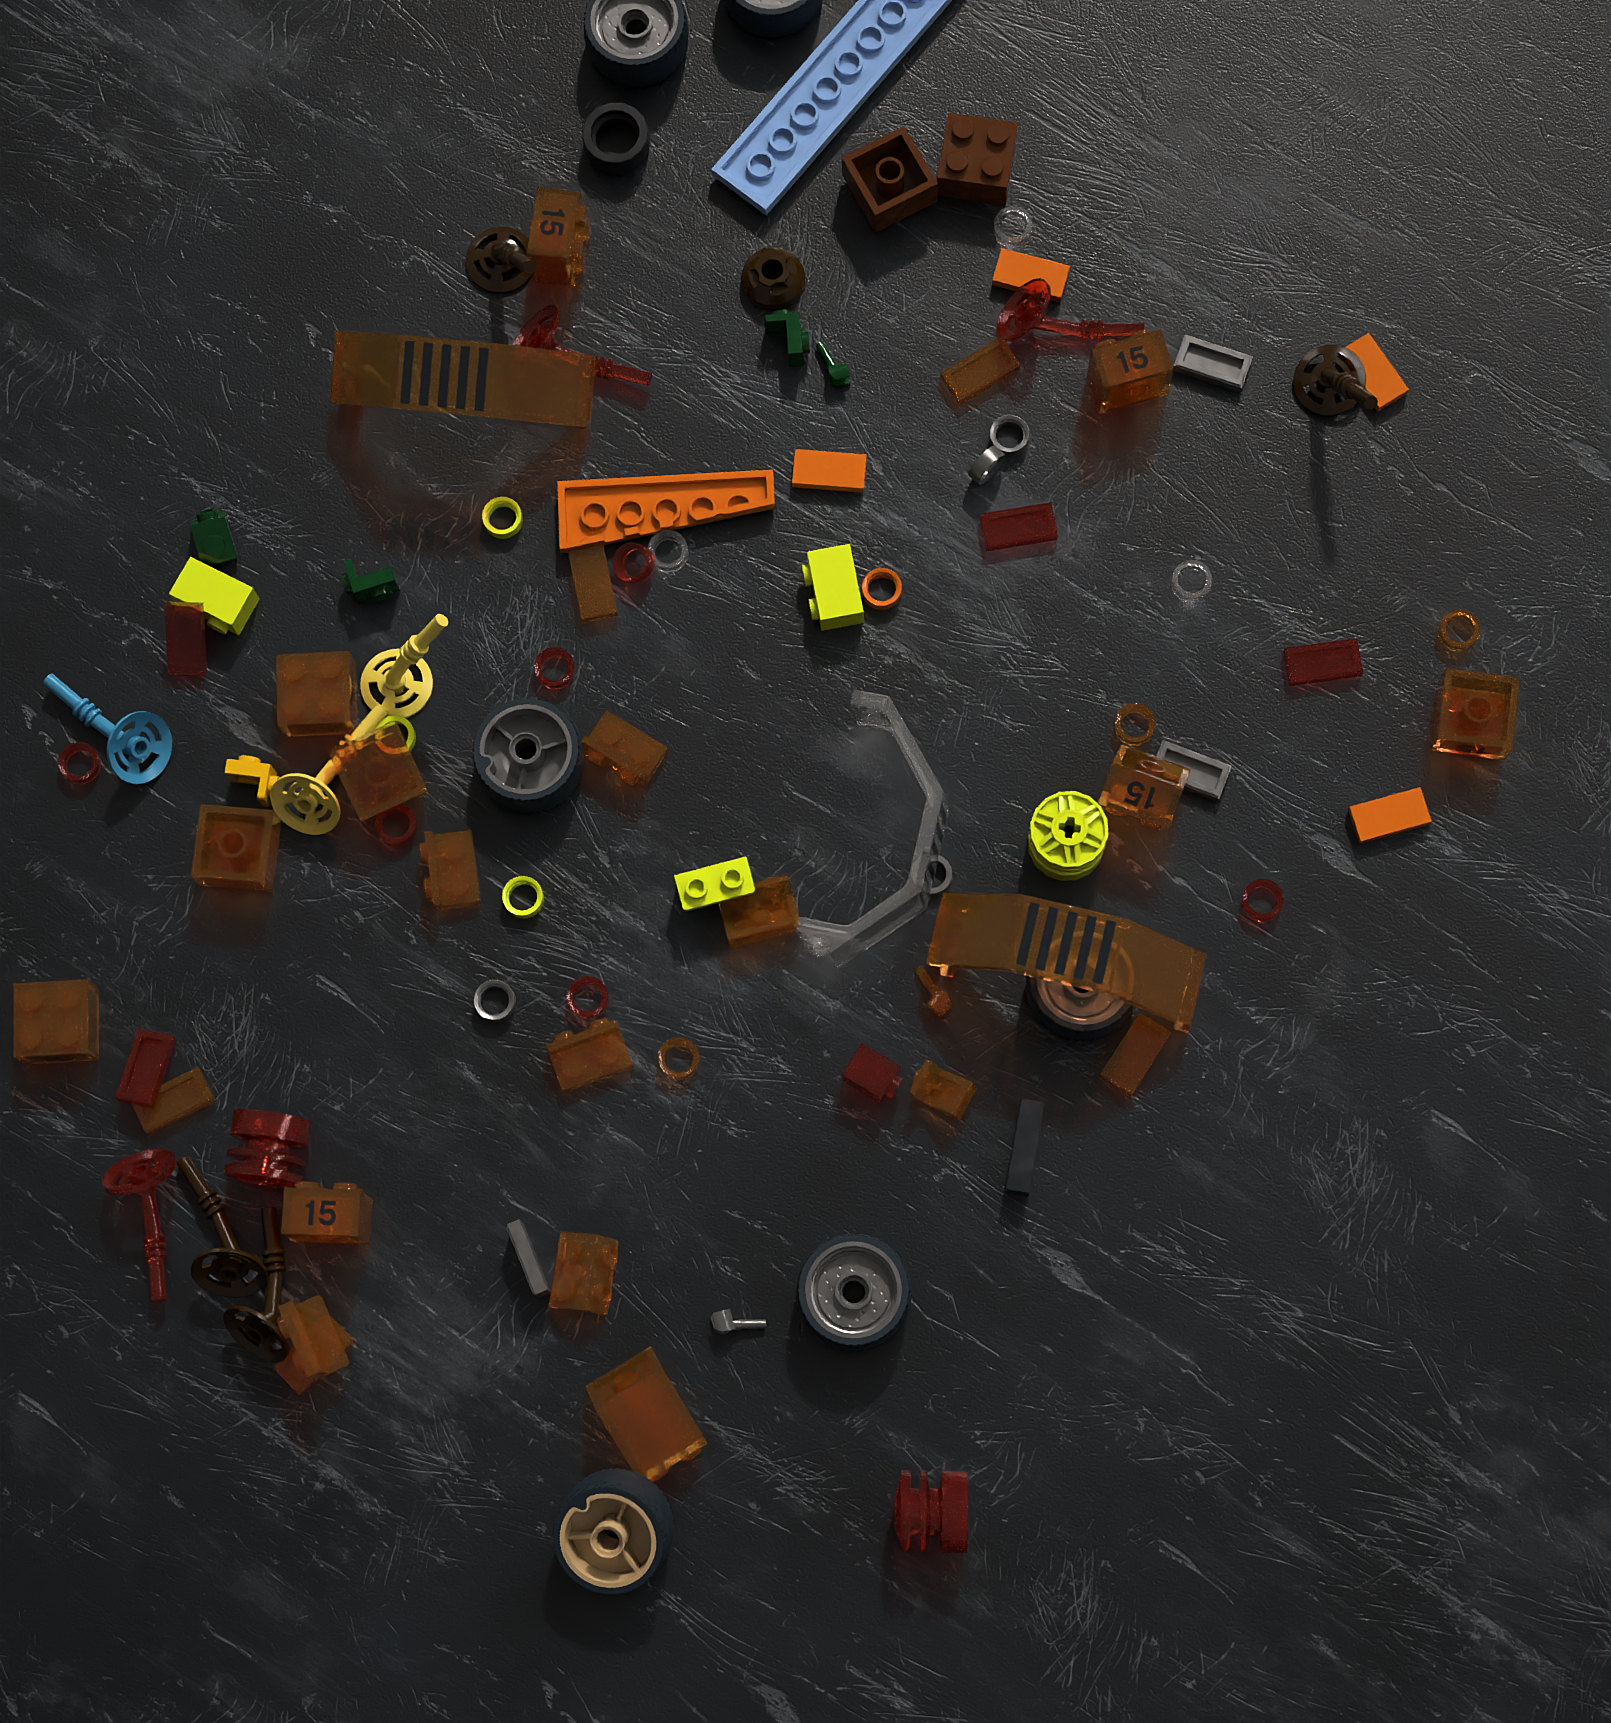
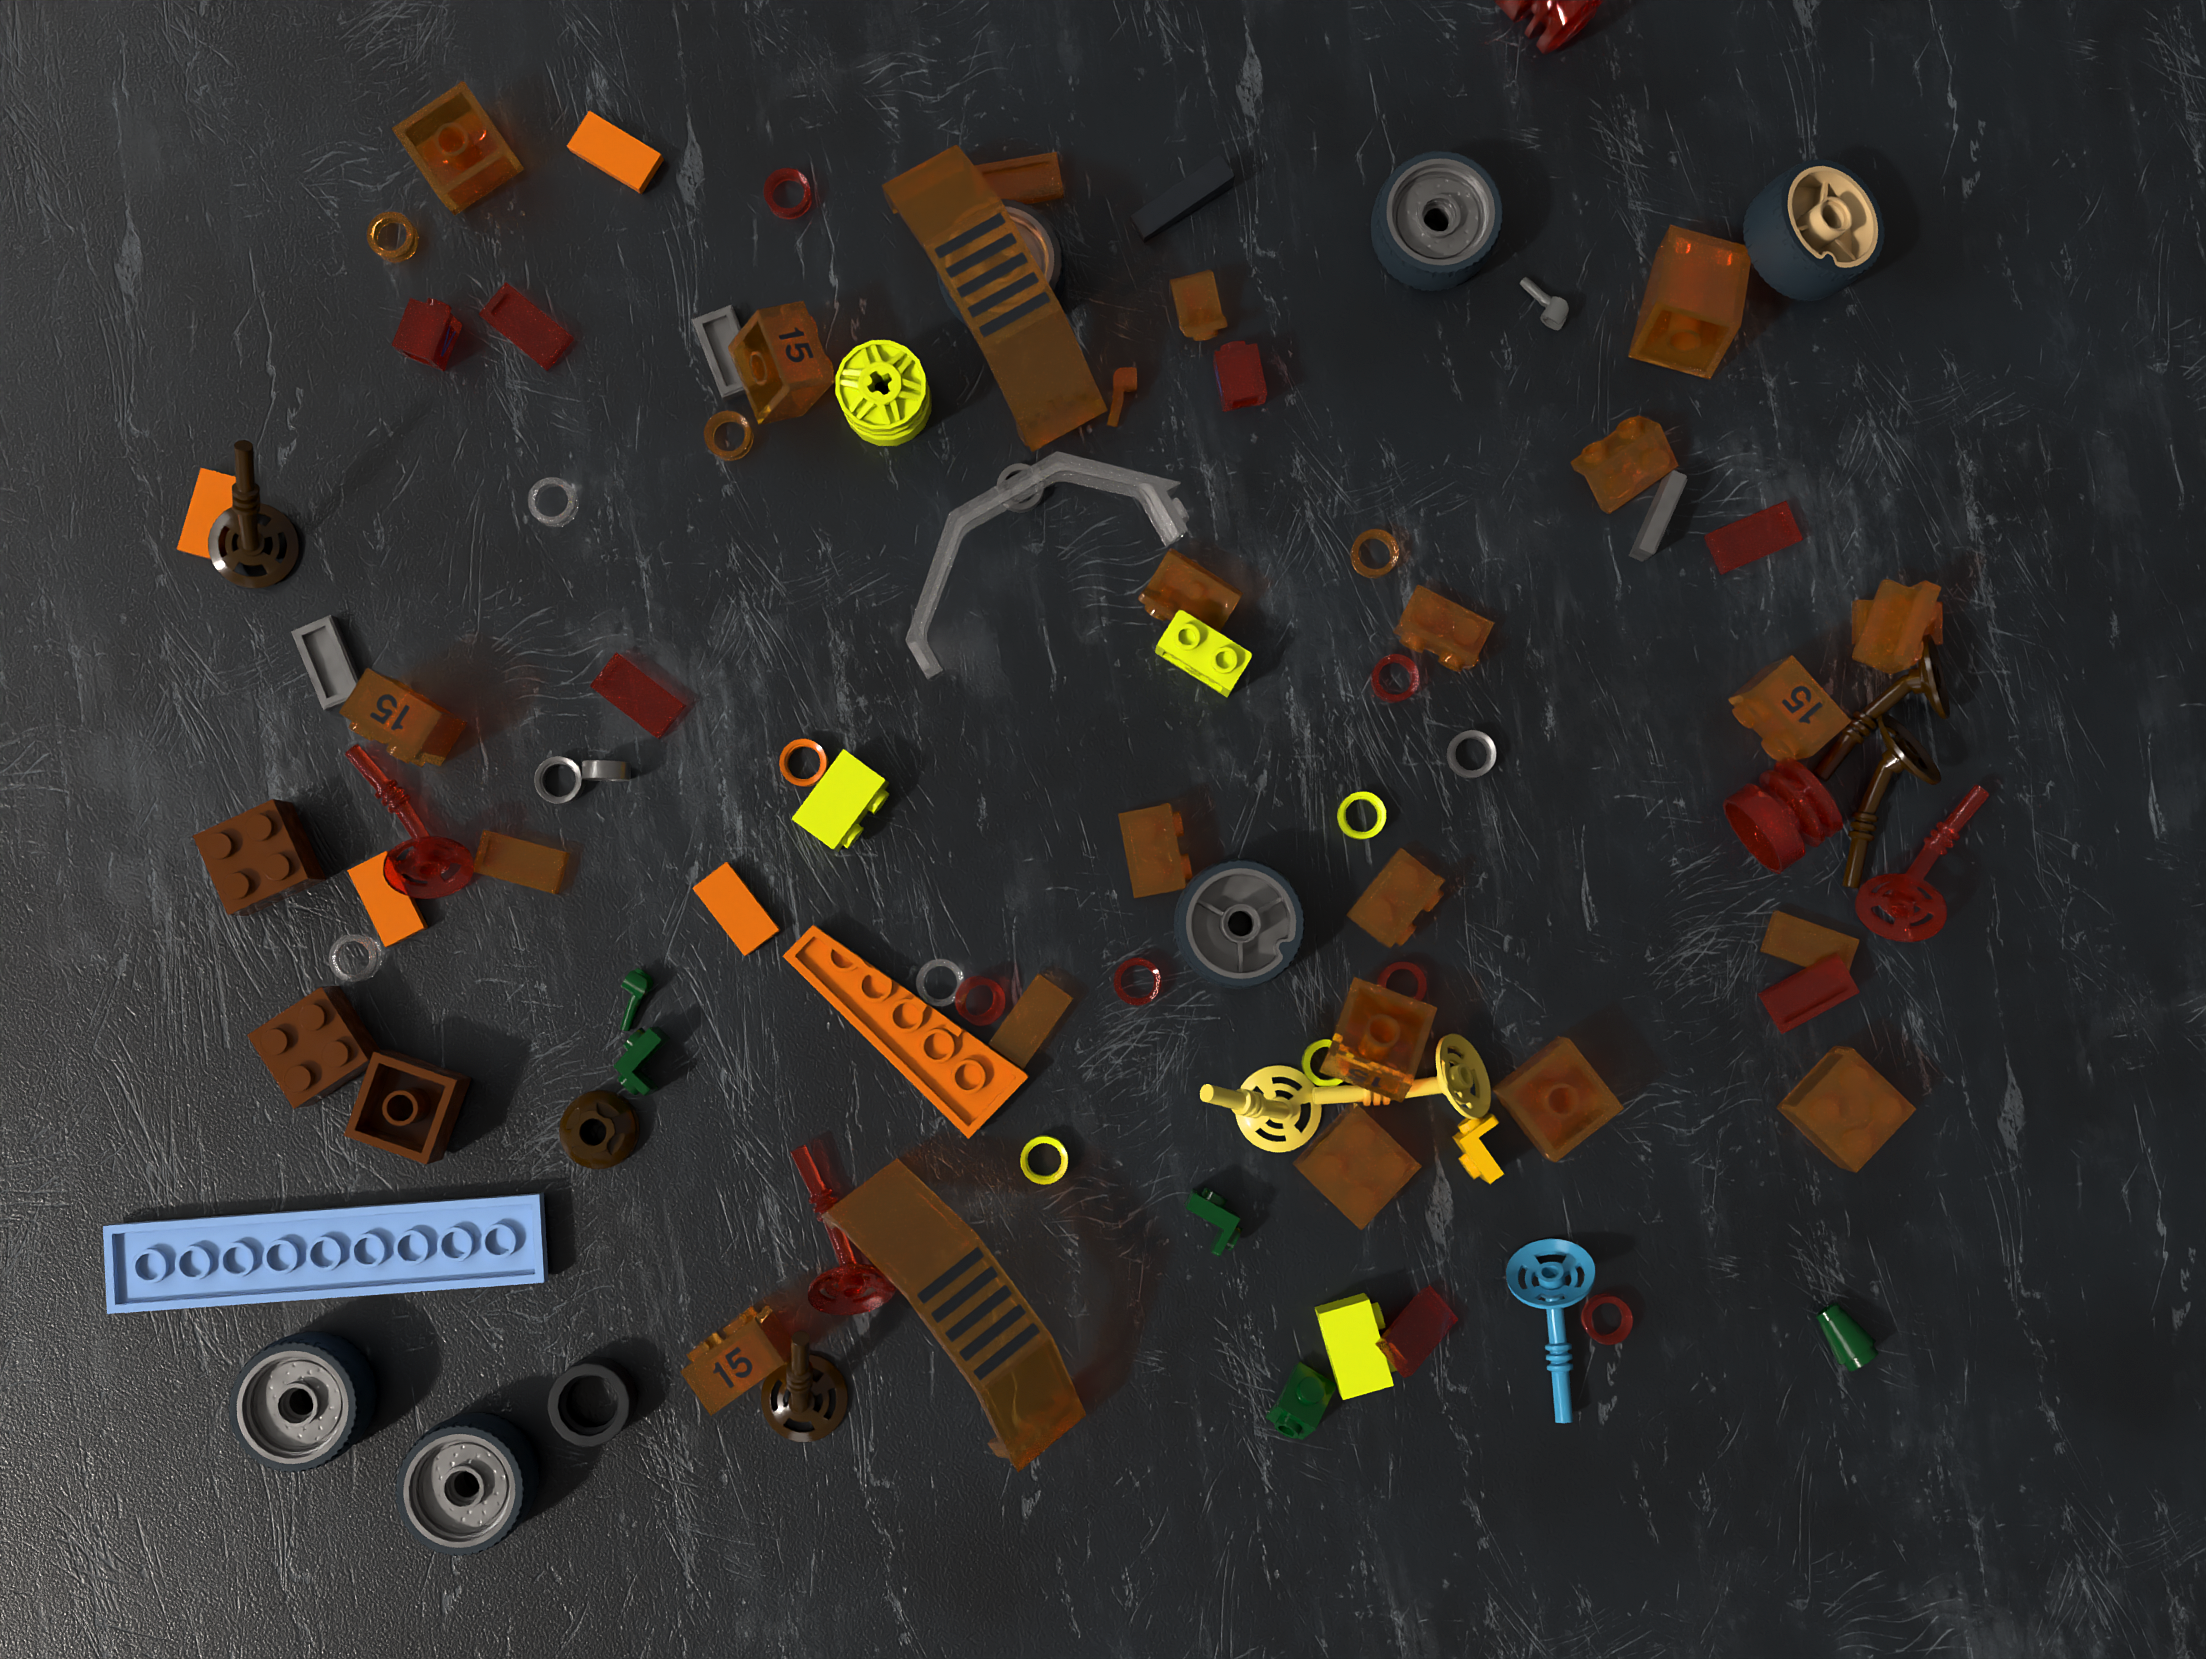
camera: 140 degrees left, 10 degrees up
none -> reddish brown brick [193,799,326,916]
none -> clear red brick [391,298,463,371]
none -> clear red tile [1704,501,1803,575]

